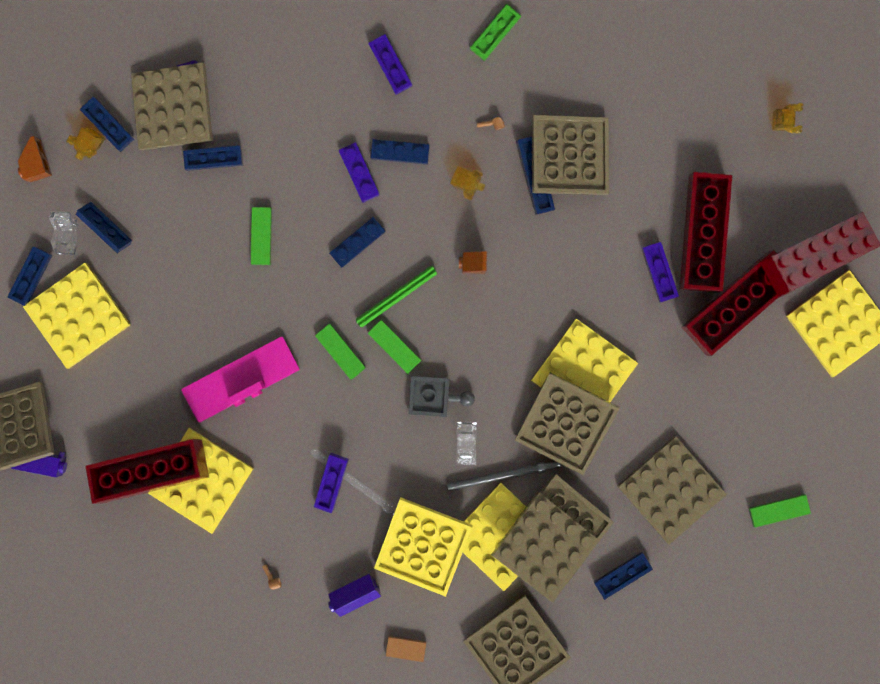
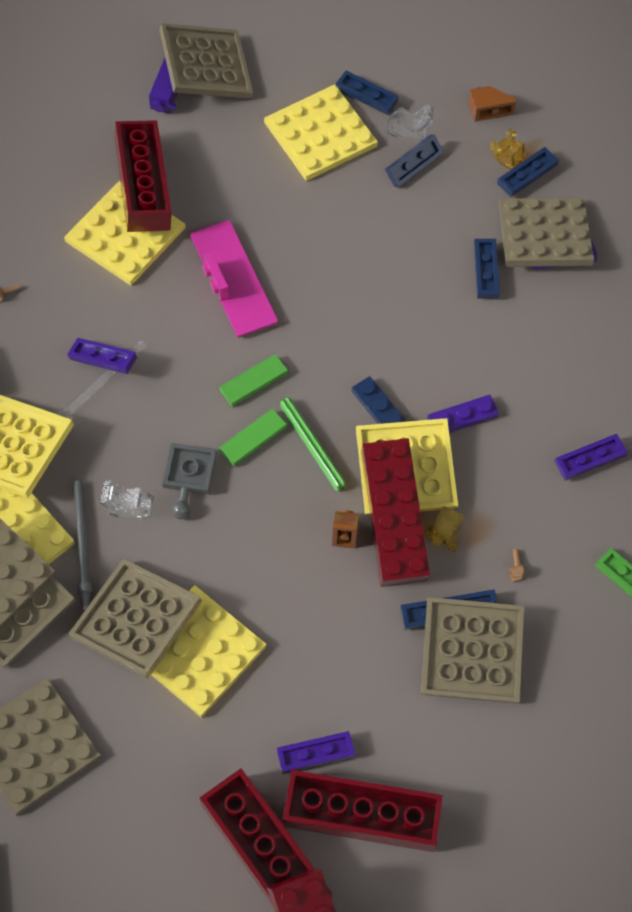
camera: 95 degrees right, 25 degrees down
bright green tile [251,207,272,265] -> none
dark blue plate [371,139,430,165] -> none
none -> light yellow plate [356,418,458,516]
none -> dark red brick [361,438,430,587]

